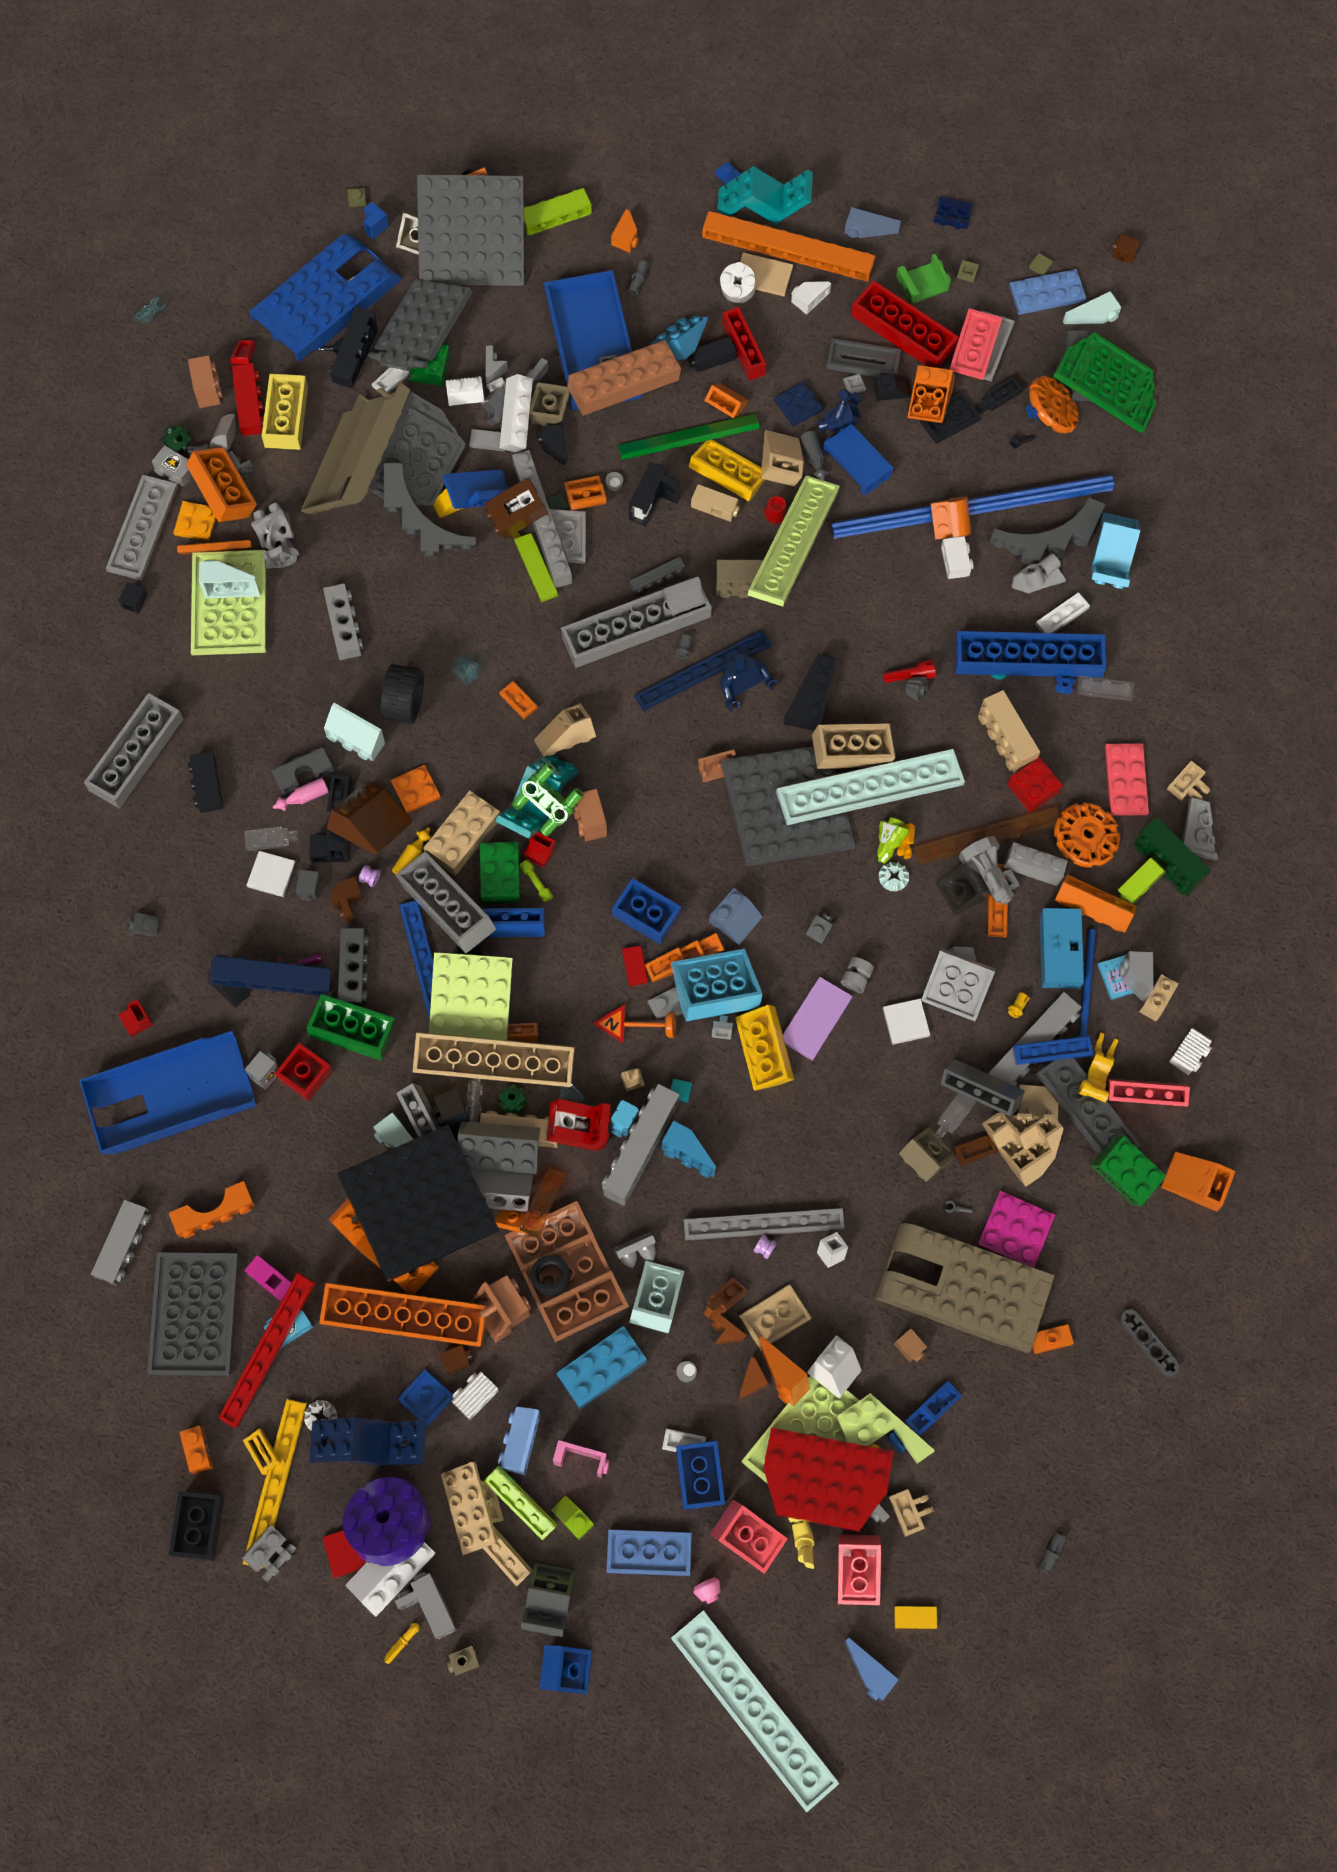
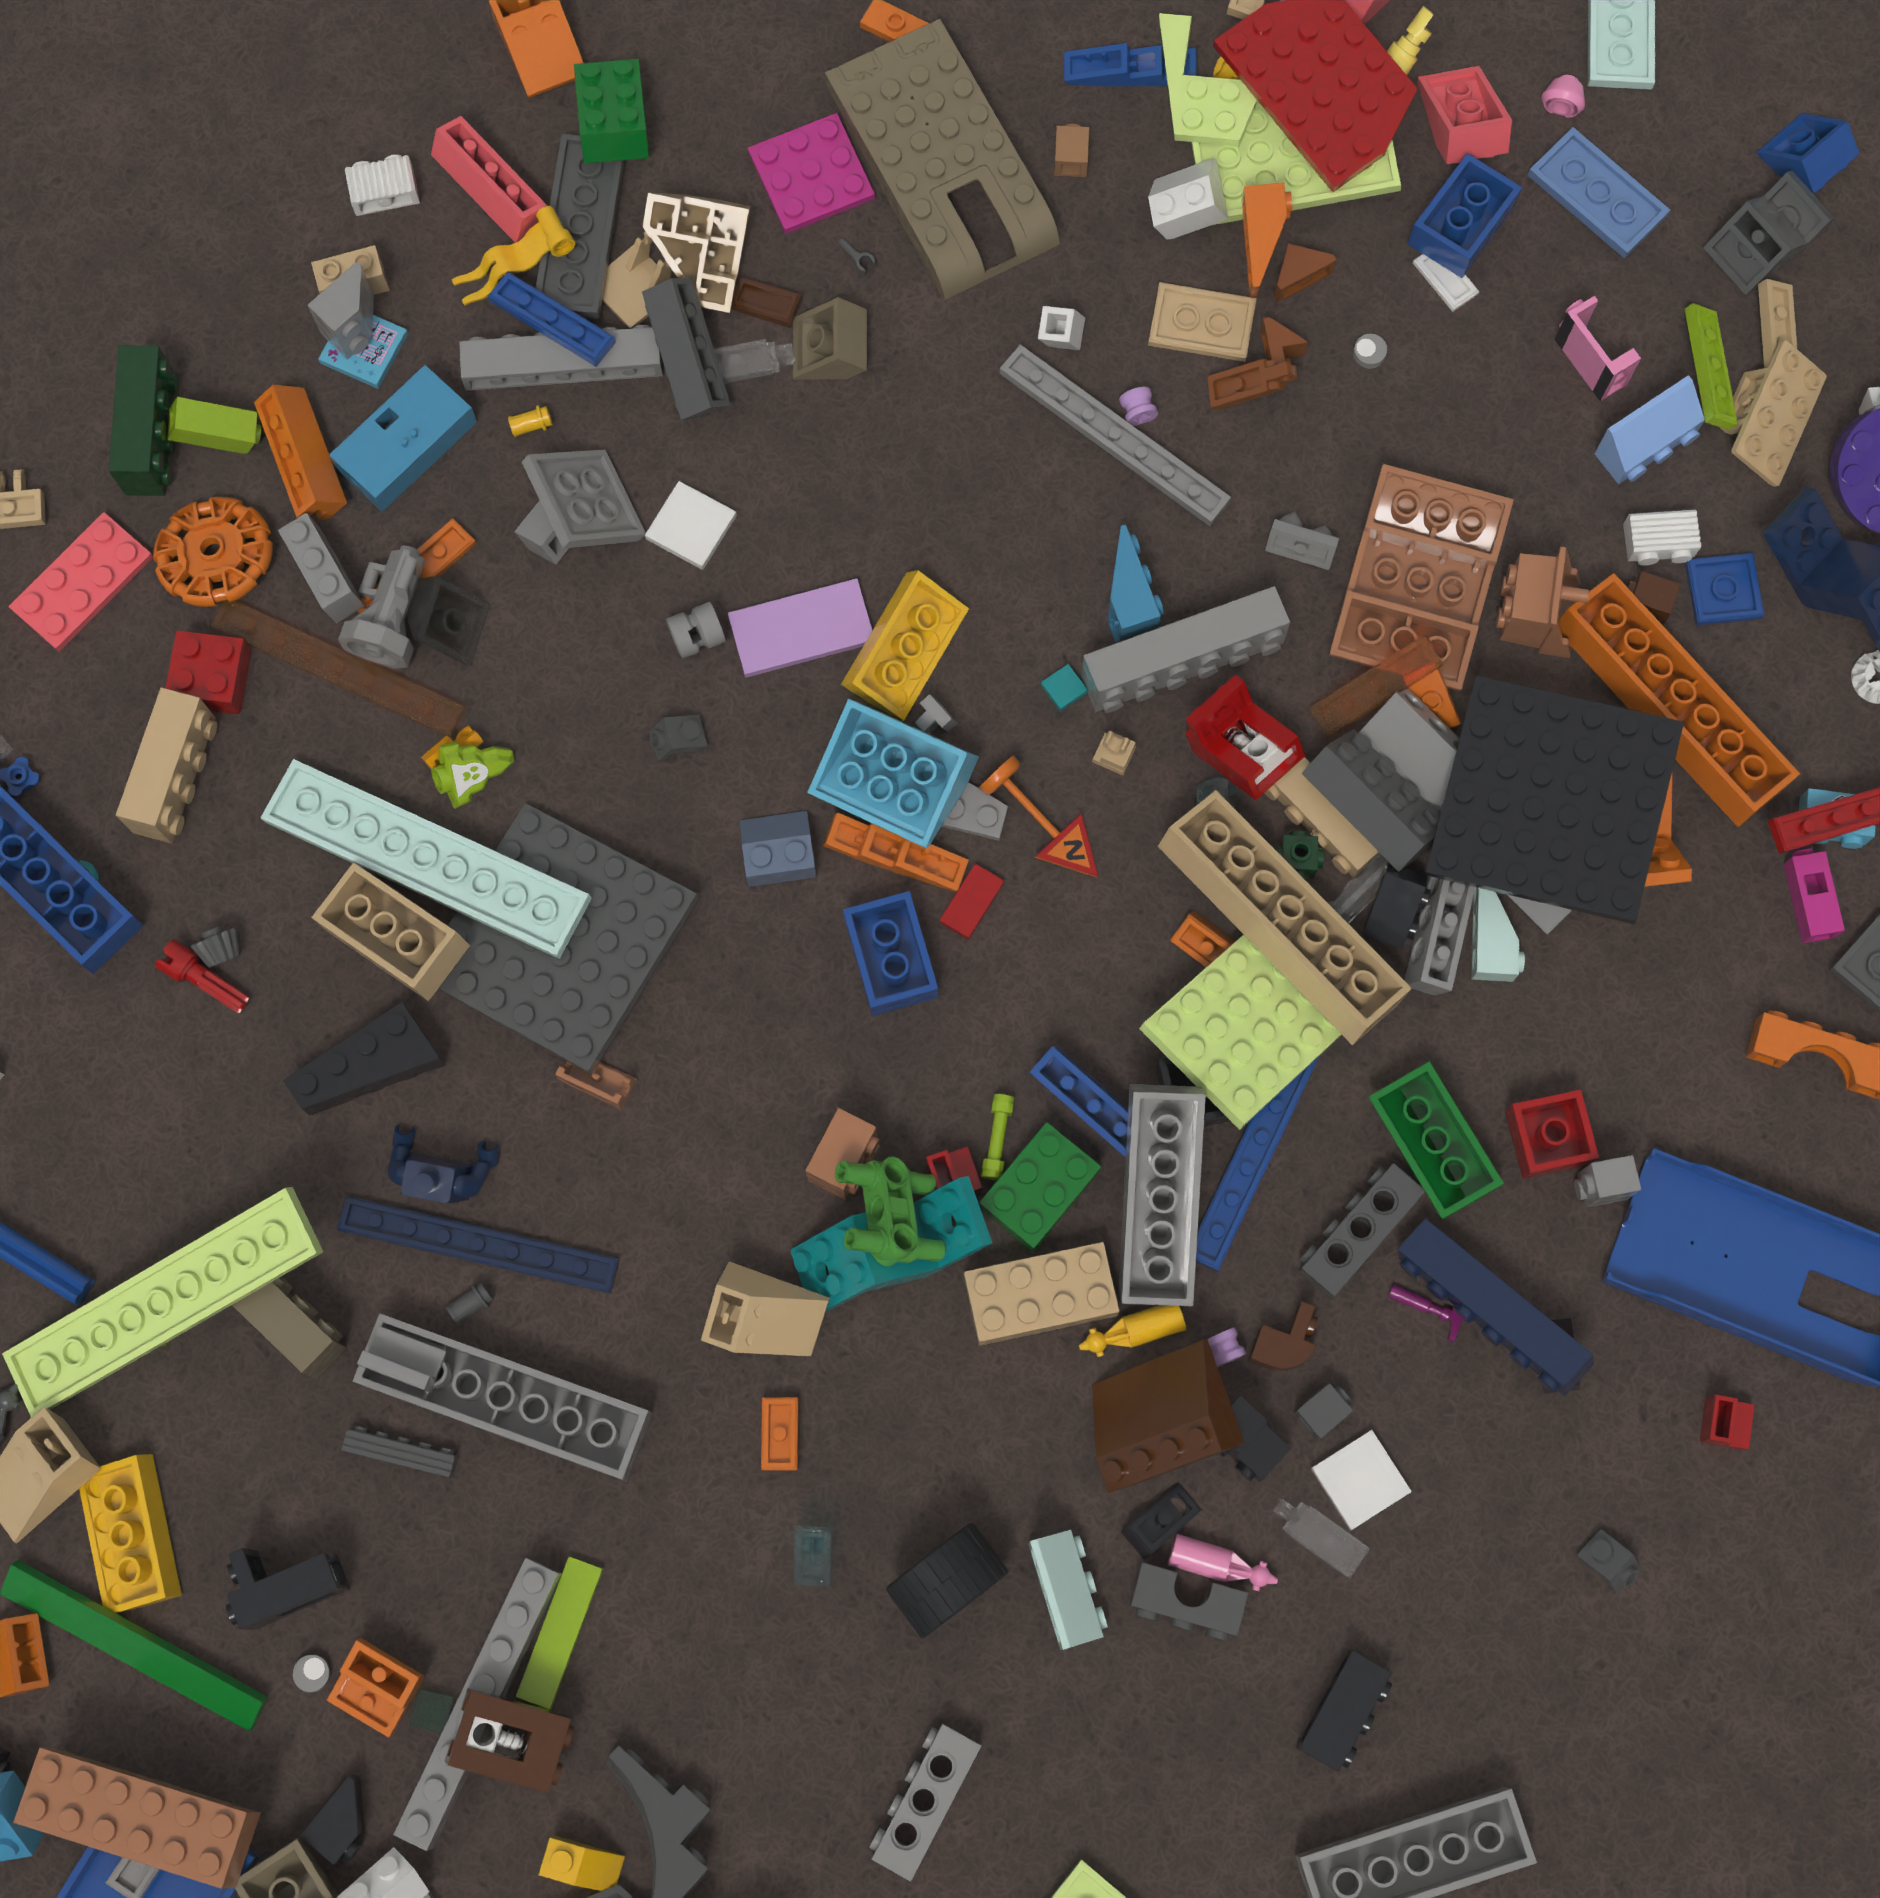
camera: 135 degrees left, 5 degrees up
orange plate [391,765,441,813] -> none
blue bracket [442,470,509,509] -> none
black tyre [531,1255,571,1296] -> none
light grey wing [550,509,586,564] -> none
lime slope [551,1495,594,1540] -> none
dark azure brick [556,1326,647,1409] -> none
medium azure brick [610,1100,638,1137] -> none
light aqua slope [629,1261,684,1333] -> none
tan brick [691,484,740,522] -> none
red piece [763,496,788,524] -> none
light aqua gear [879,861,909,891] -> none
blue bar [1077,929,1096,1037] -> none
light grey wing [1182,797,1218,861] -> none

